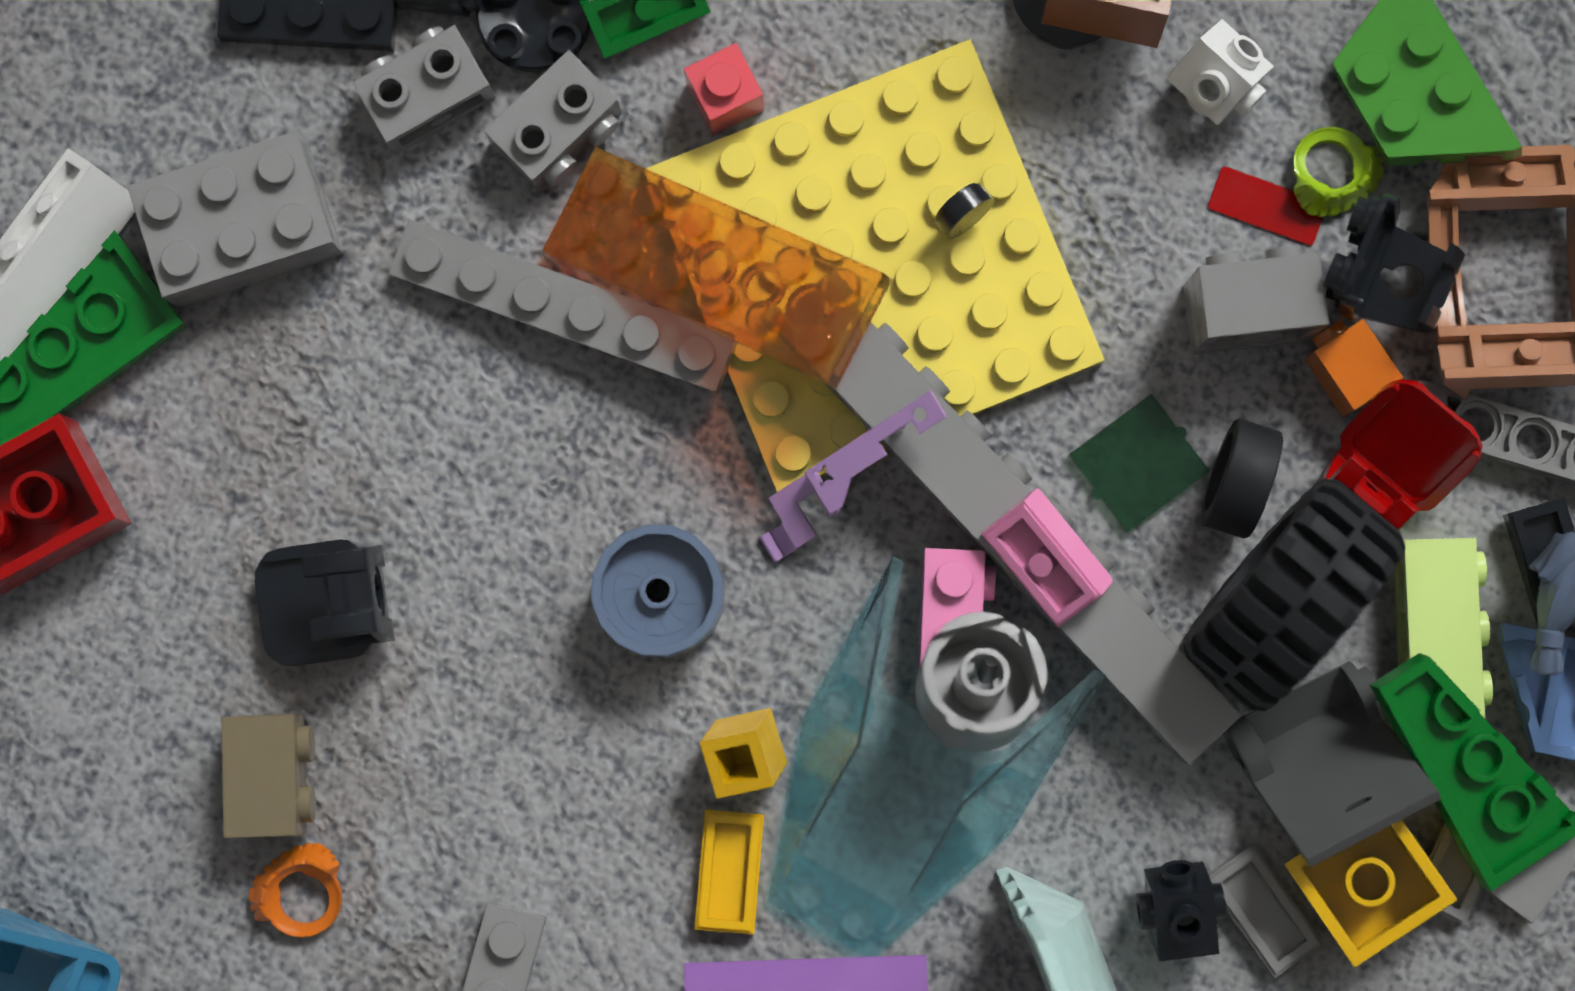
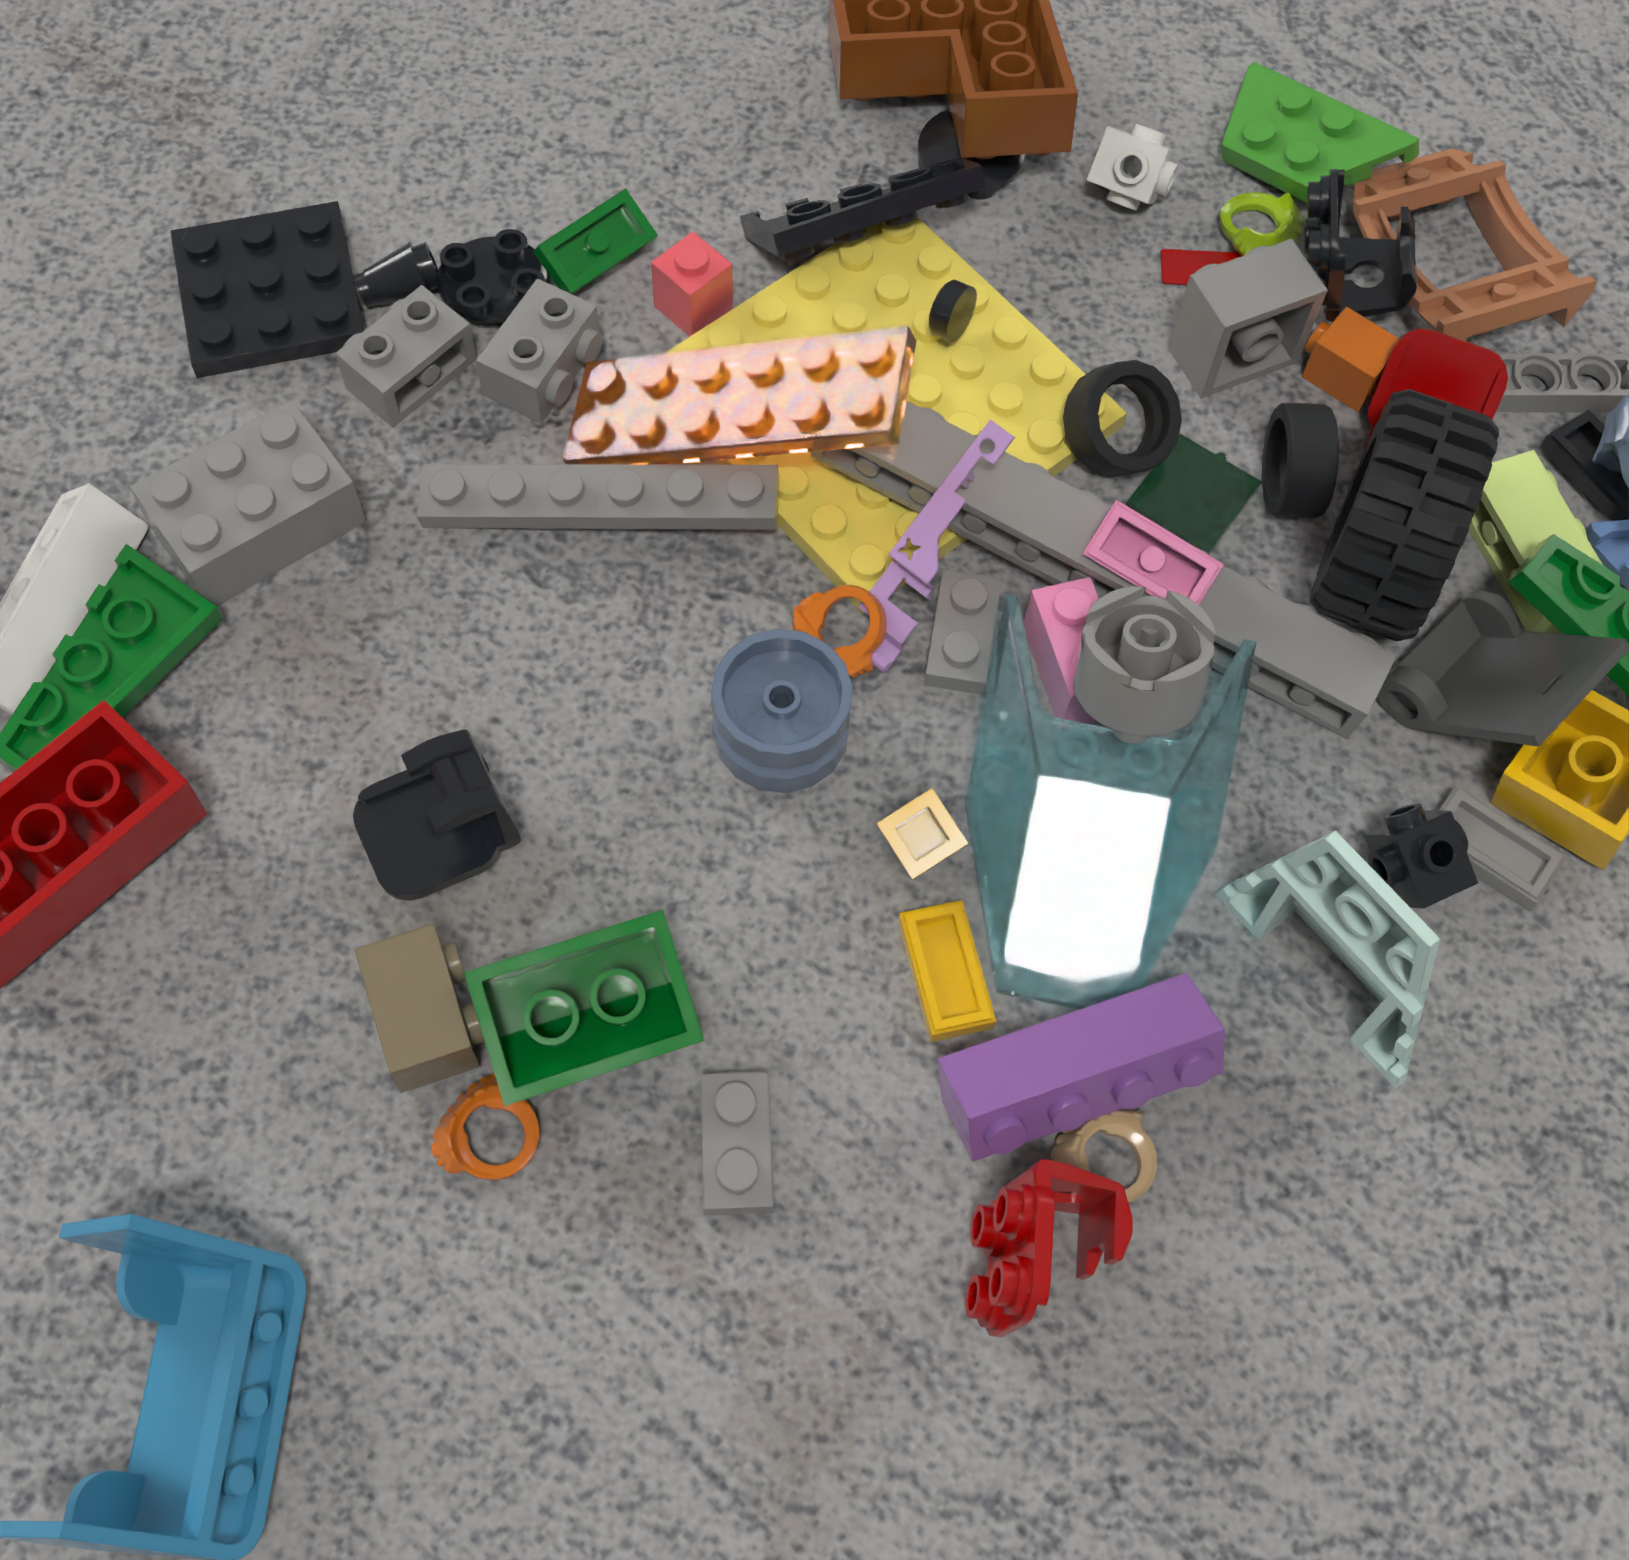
camera: 25 degrees left, 20 degrees down
none -> green slope [464,910,704,1106]
none -> black wing [740,157,986,260]
none -> orange piece [792,585,887,678]
none -> light grey plate [924,569,1002,695]
none -> black tyre [1063,360,1182,477]

